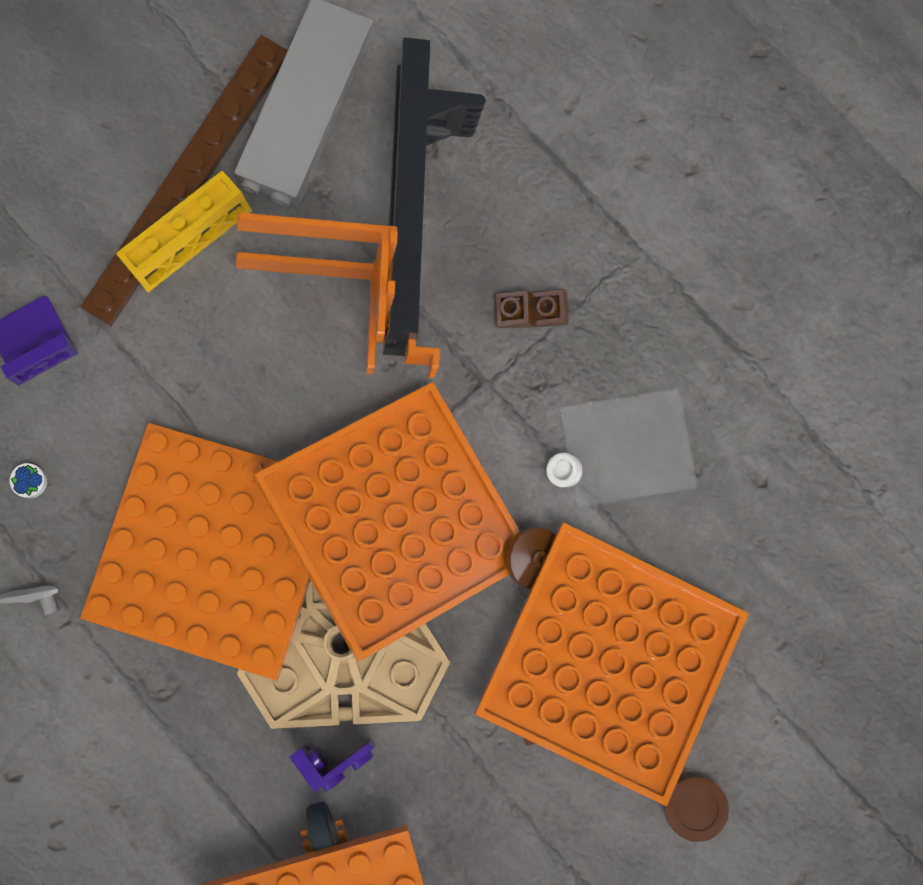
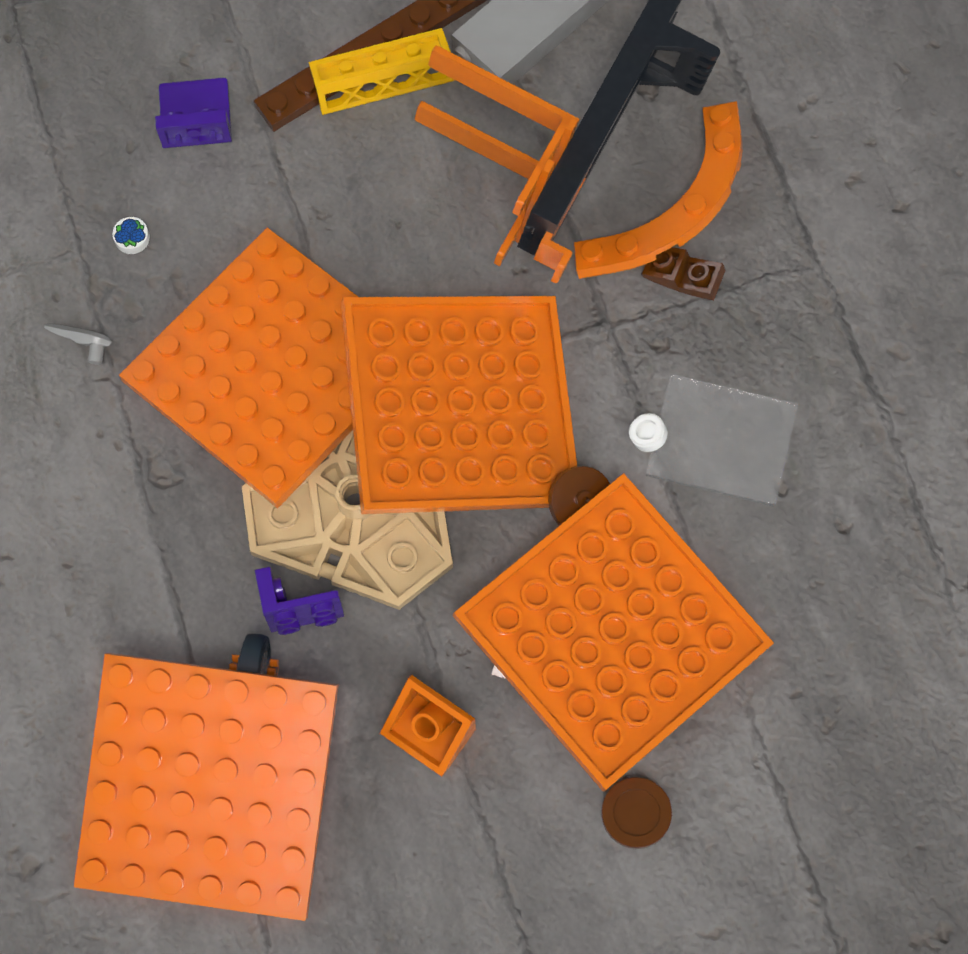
camera: 30 degrees right, 10 degrees down
none -> orange slope [380,675,476,777]
none -> orange plate [574,101,743,279]

